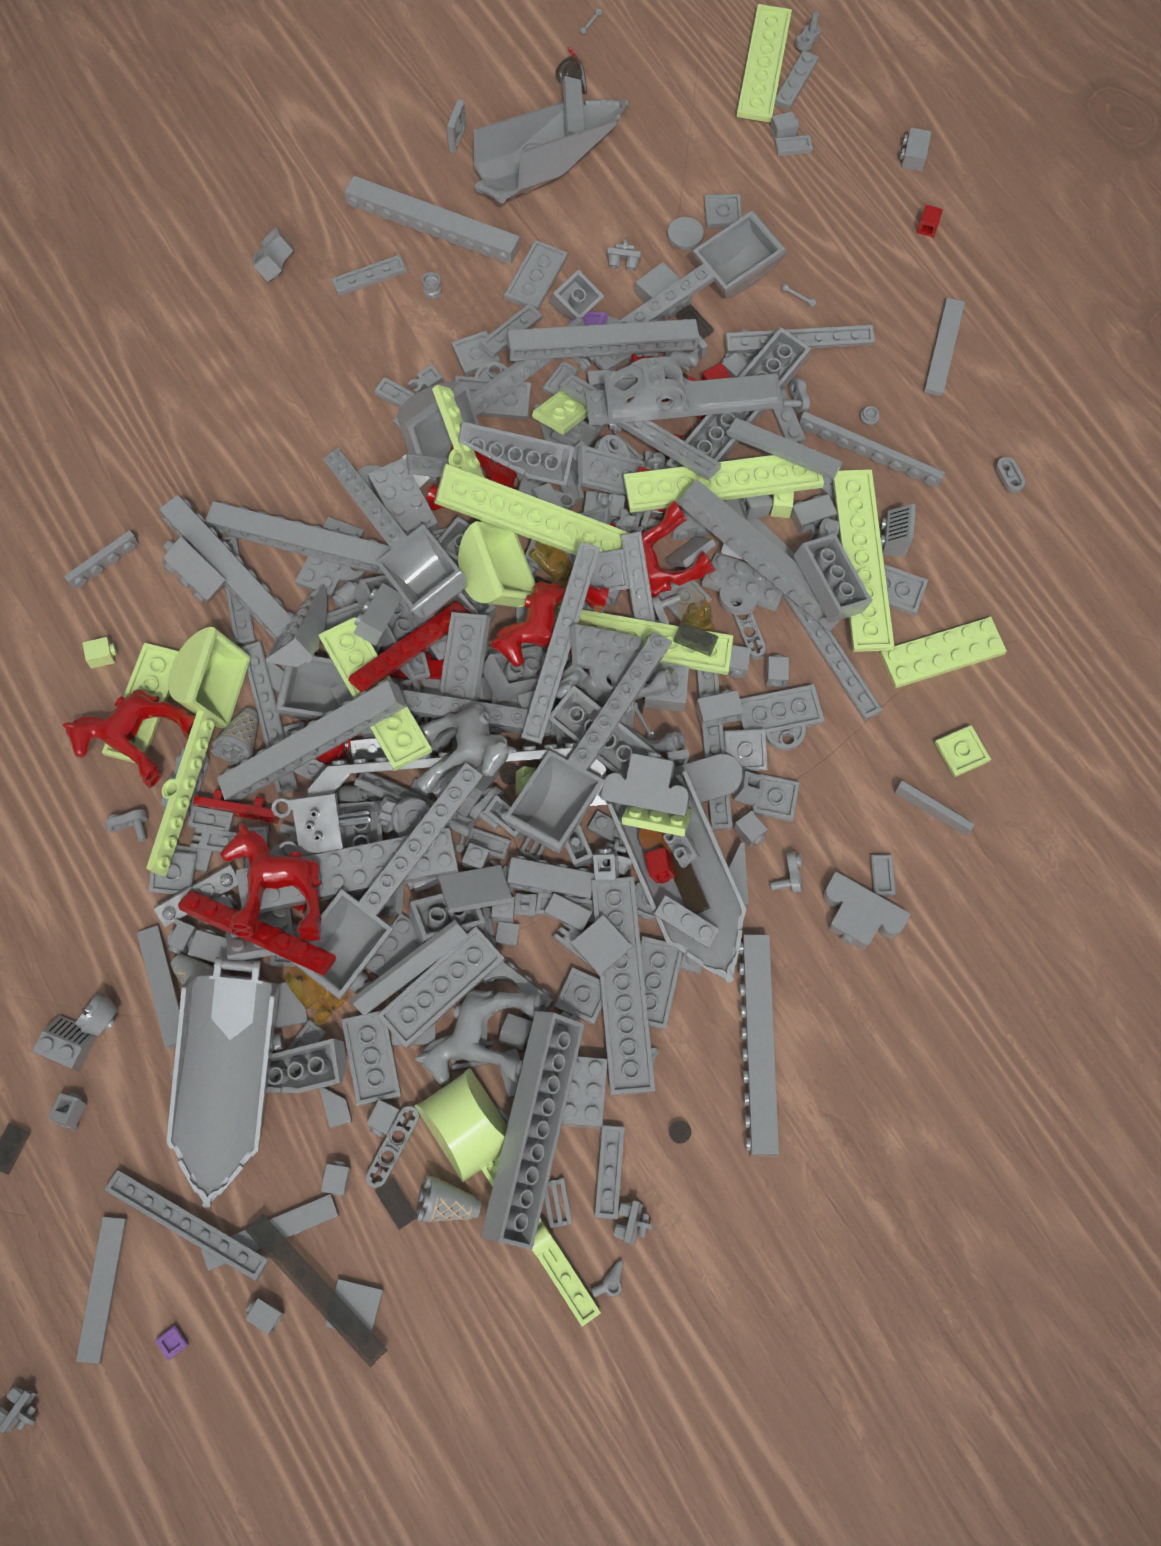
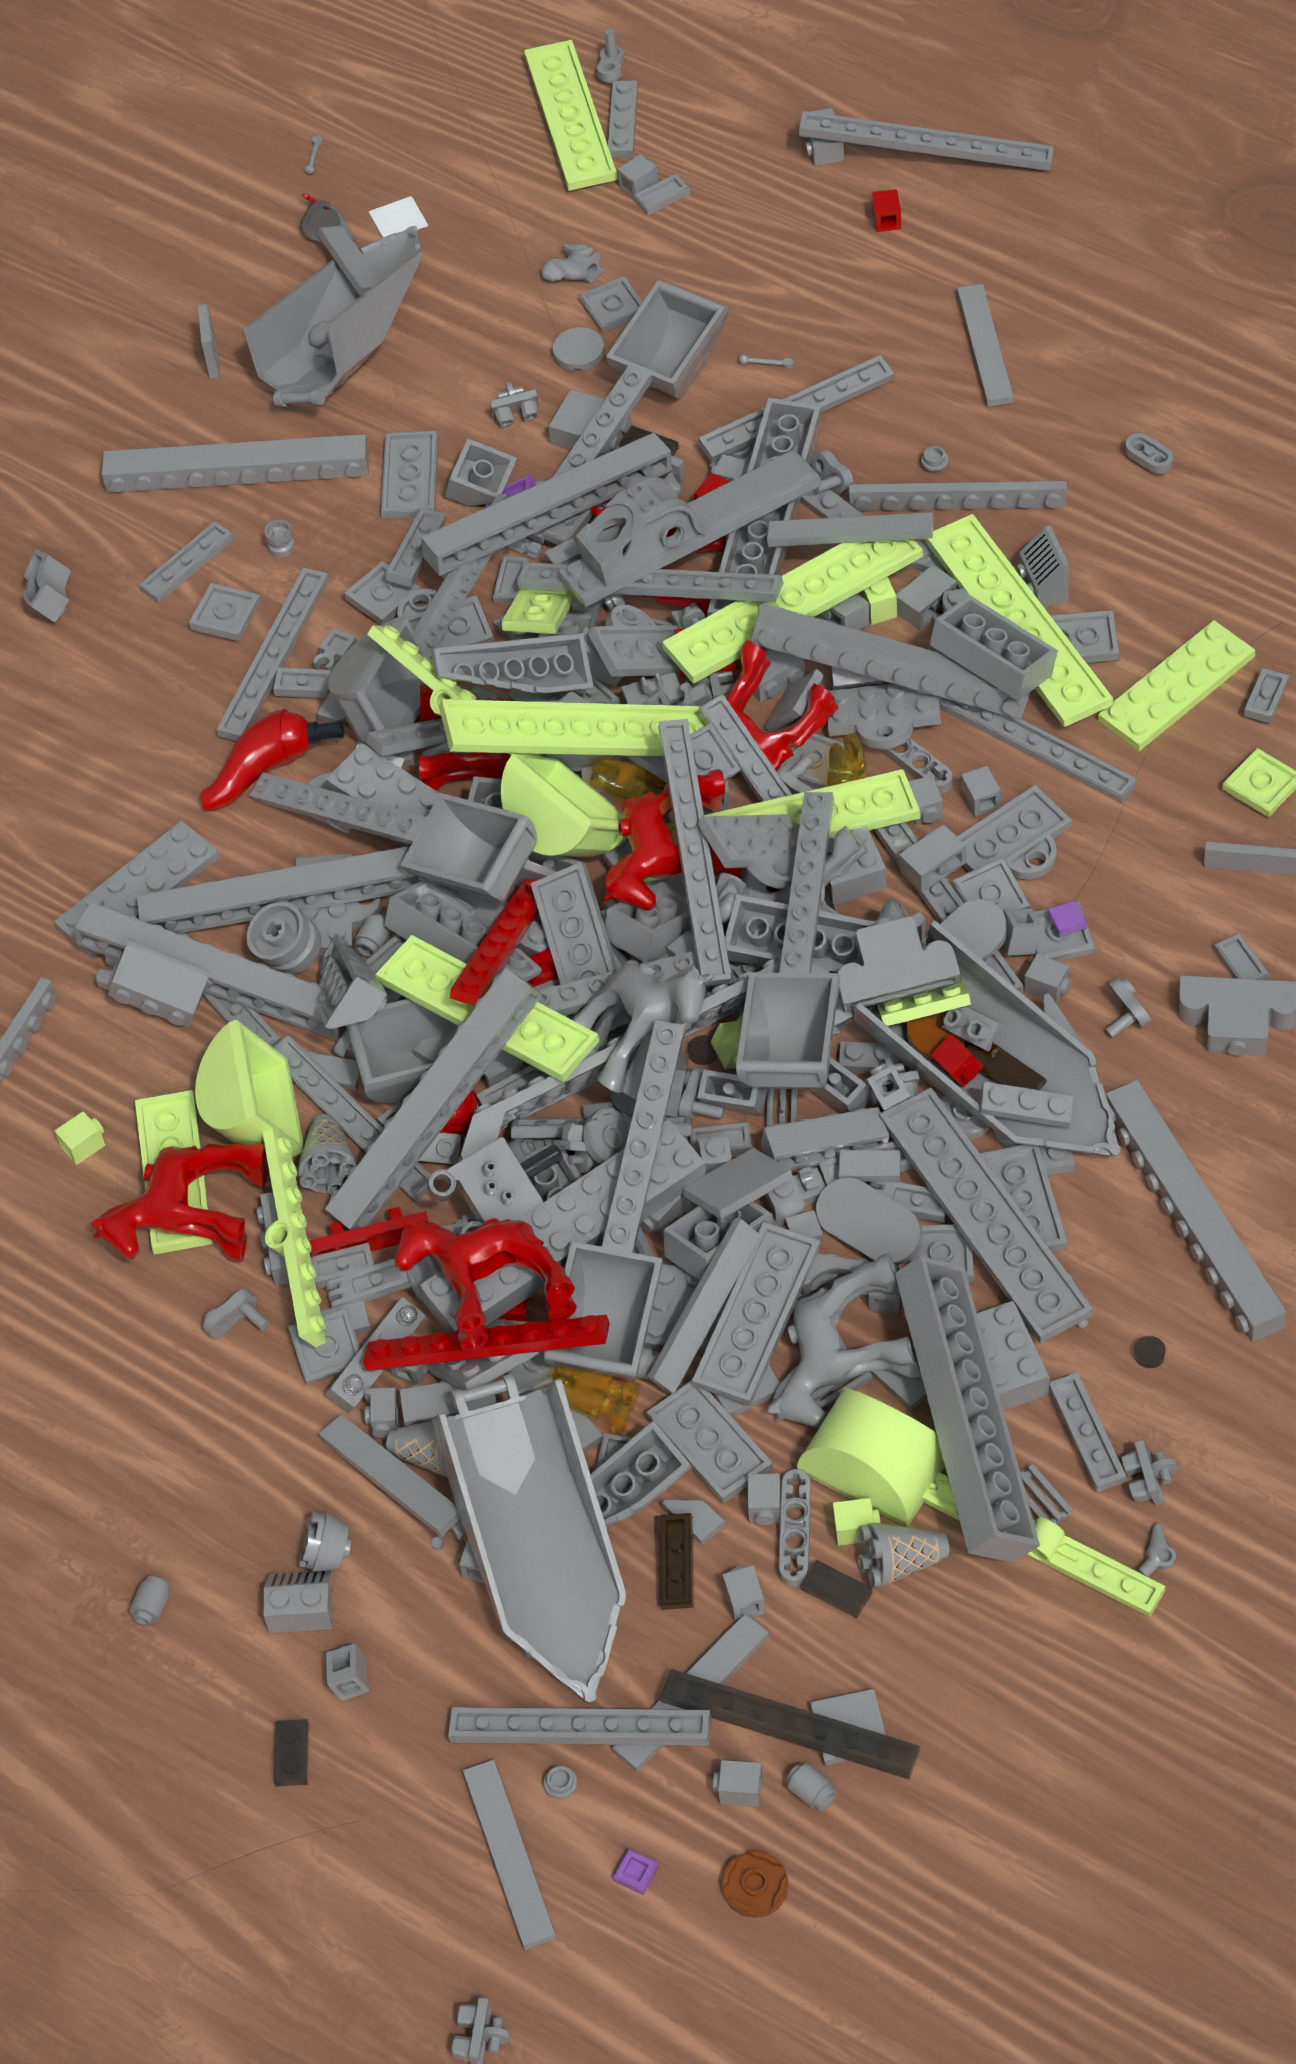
camera: 15 degrees left, 15 degrees down
light grey brick [354,583,402,646] -> none
light grey brick [498,1013,533,1051] -> none
light grey tile [571,915,632,976] -> none
clear smoke plate [673,621,719,657] -> none
none -> light grey plate [54,820,220,960]
none -> light grey plate [189,583,261,642]
none -> red animal [201,709,345,811]
none -> light grey plate [216,567,330,741]
none -> light grey wheel [247,902,321,975]
none -> white sticker [369,196,428,237]
none -> light grey animal [541,244,604,283]
none -> light grey plate [544,1766,577,1799]
none -> dark brown tile [660,1513,694,1610]
none -> dark orange tile [721,1850,789,1918]
none -> light grey brick [787,1763,837,1811]
none -> light grey plate [799,111,1054,171]
none -> light grey tile [816,1177,923,1265]
none -> yellowish green brick [833,1498,880,1546]
none -> medium lavender tile [1048,900,1087,937]
none -> light grey plate [1244,668,1290,724]

